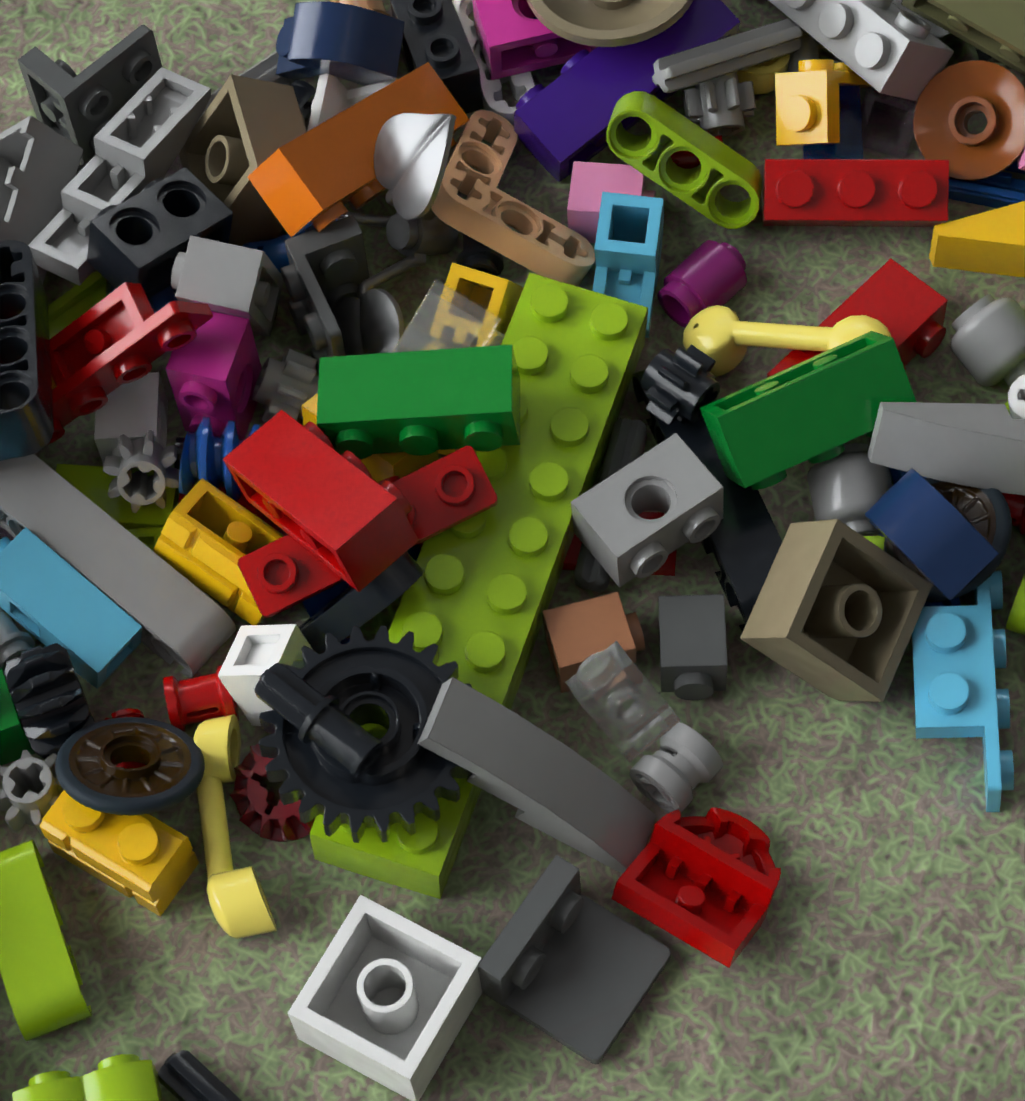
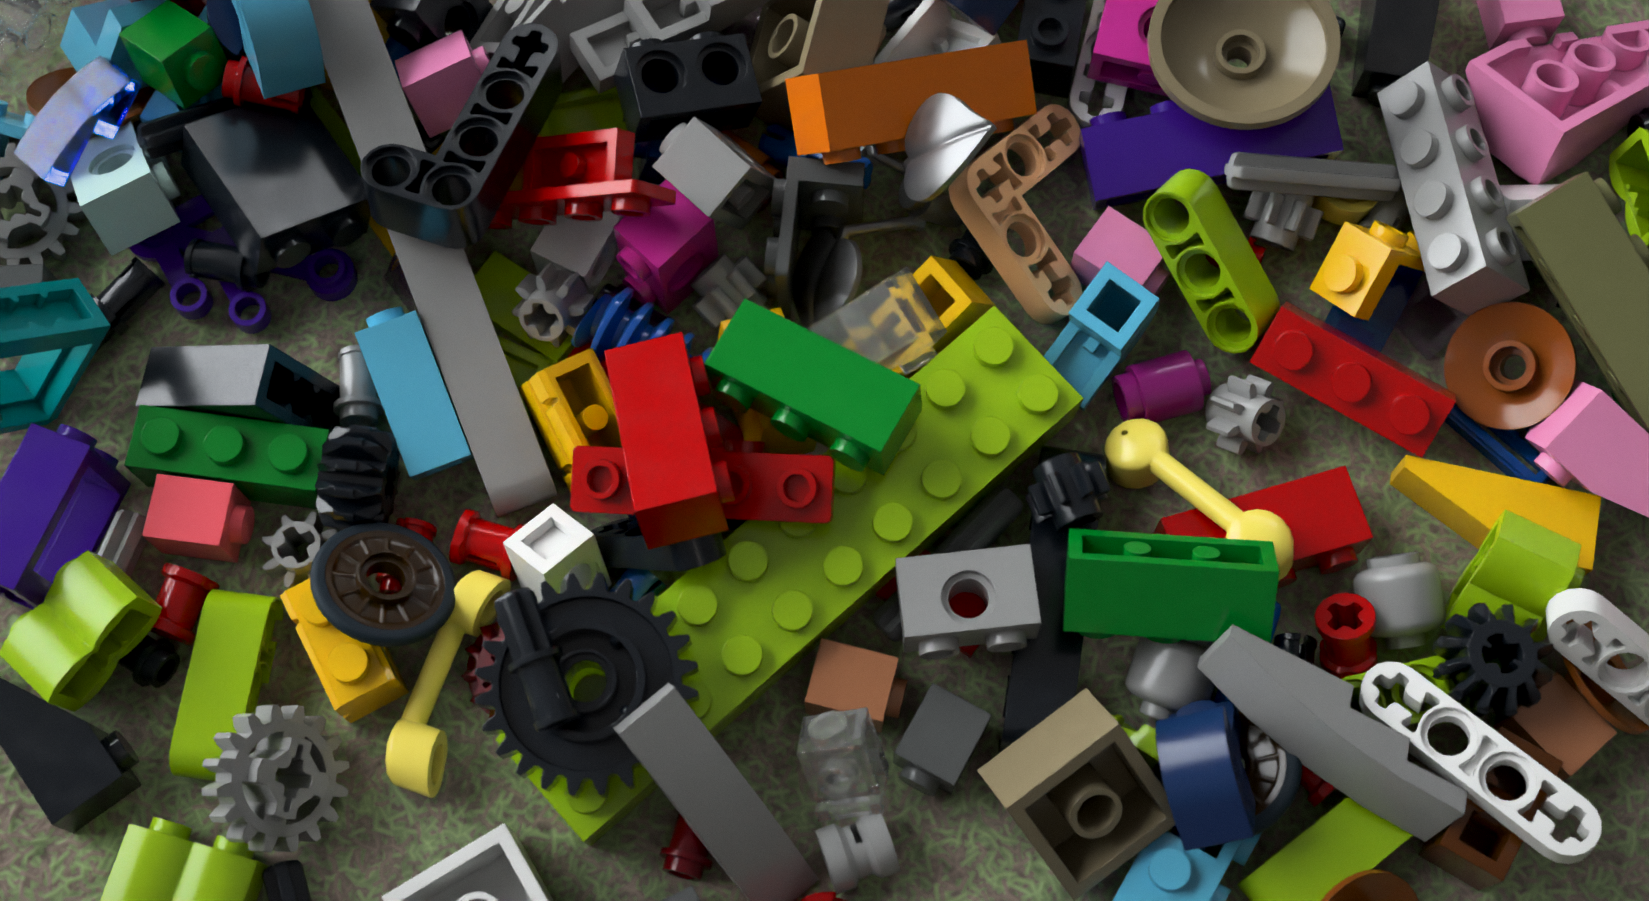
camera: 25 degrees right, 10 degrees up
none -> light grey gear [201,704,350,852]
none -> dark red pin [659,813,713,881]
none -> light grey gear [1205,374,1286,455]
none -> red bush [1314,593,1378,679]

